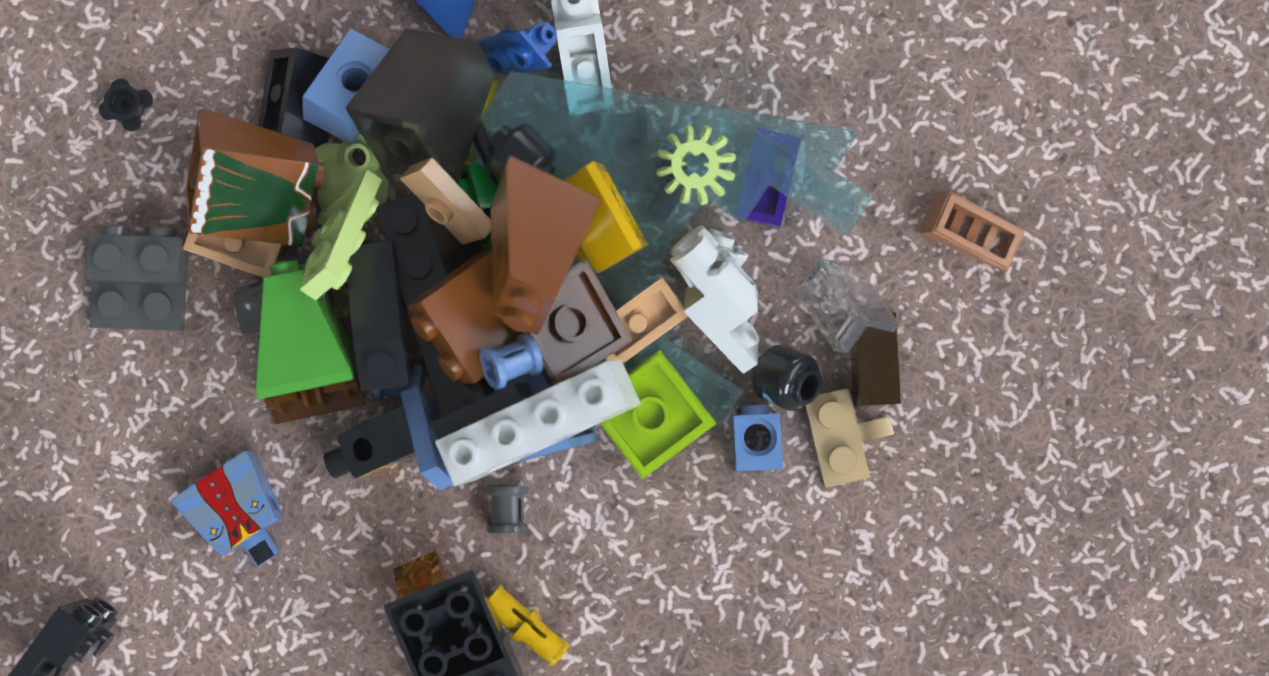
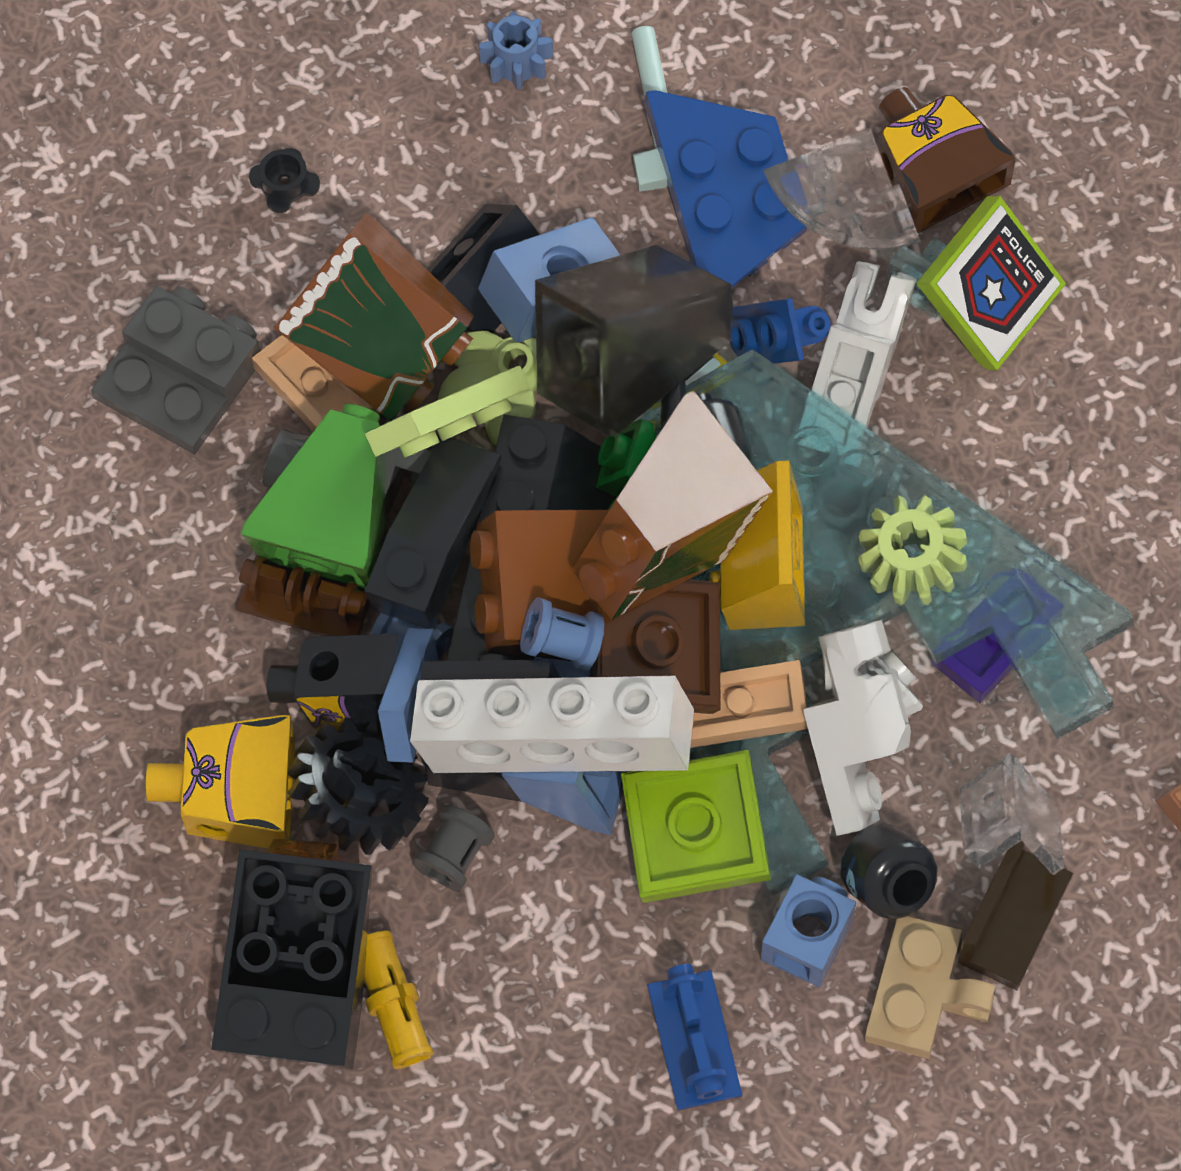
camera: 35 degrees right, 20 degrees down
torso [171,450,284,567] -> none
light nougat plate [400,157,491,245] -> none
none -> yellow torso [146,715,296,851]
none -> black gear [287,718,429,855]
none -> blue hinge [647,964,743,1111]

